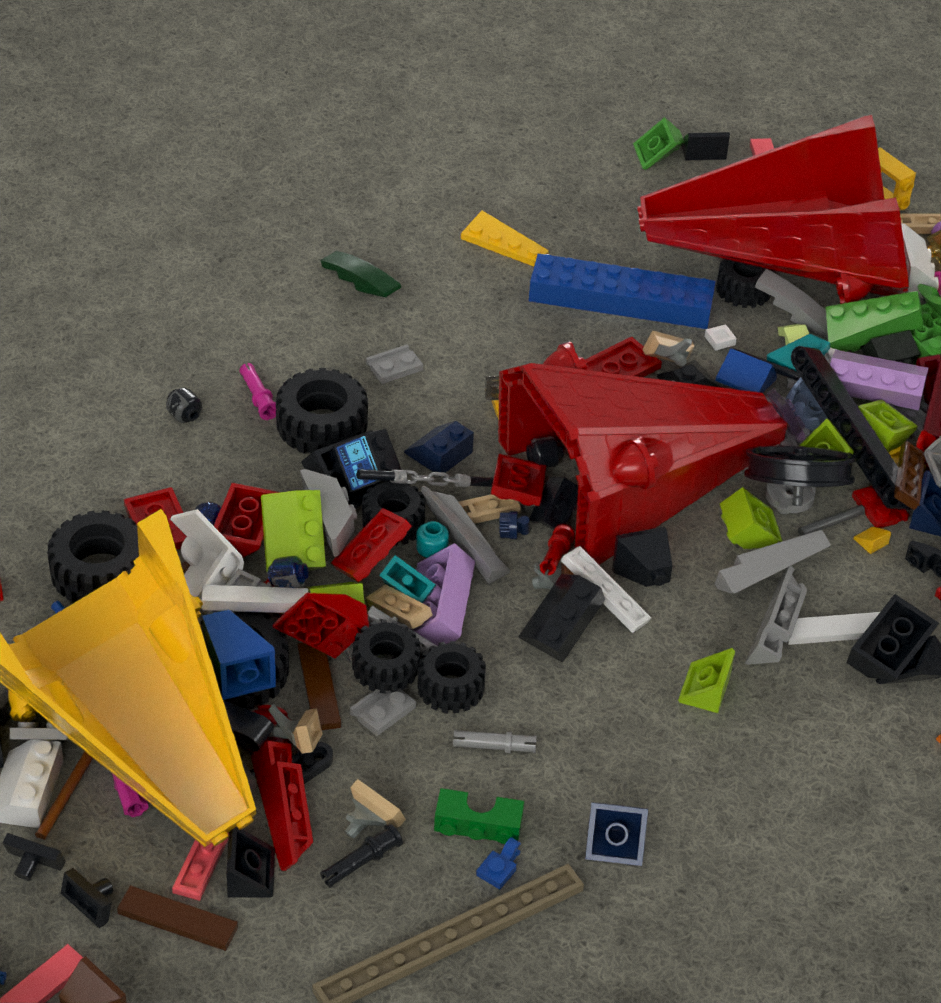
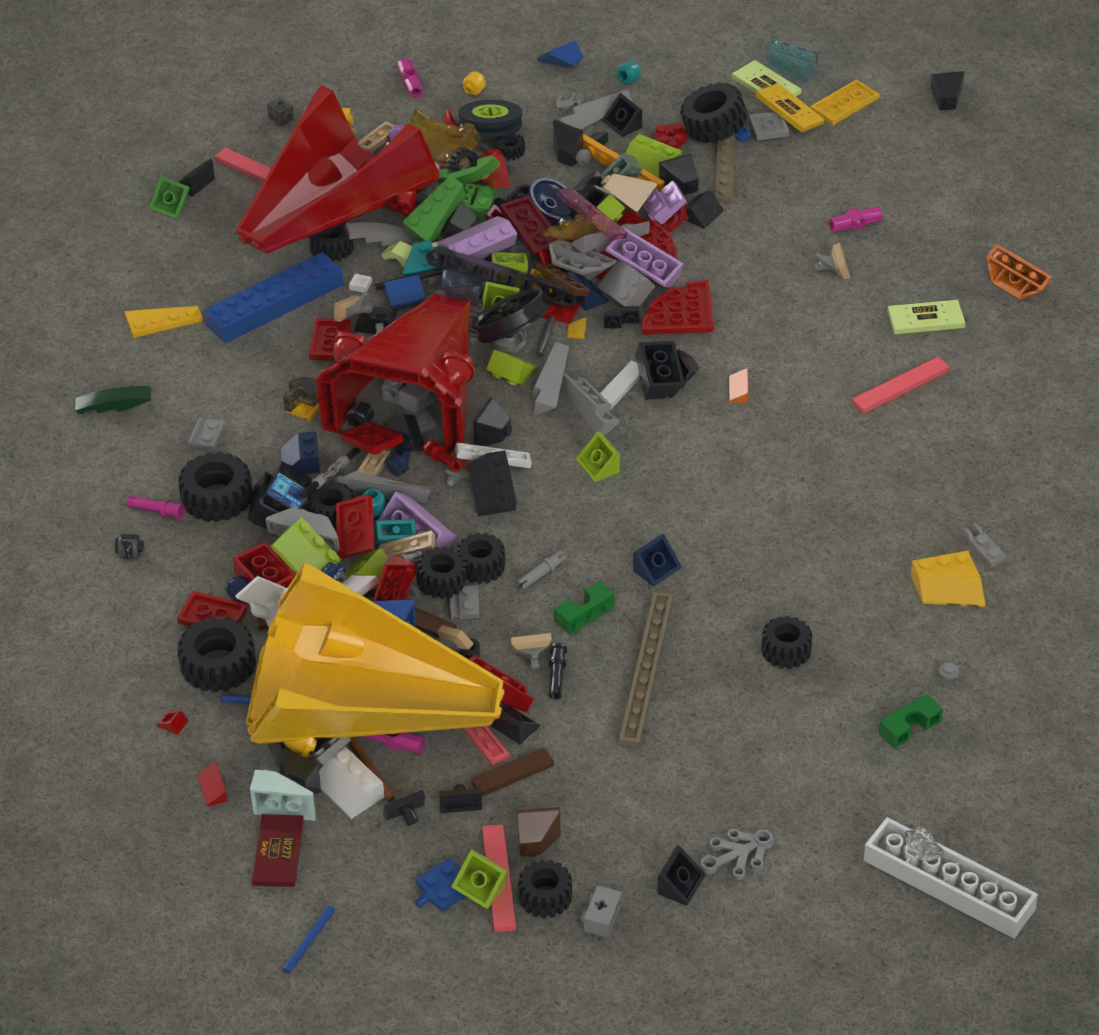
camera: 45 degrees left, 0 degrees up
blue plate [476,837,521,890] -> none

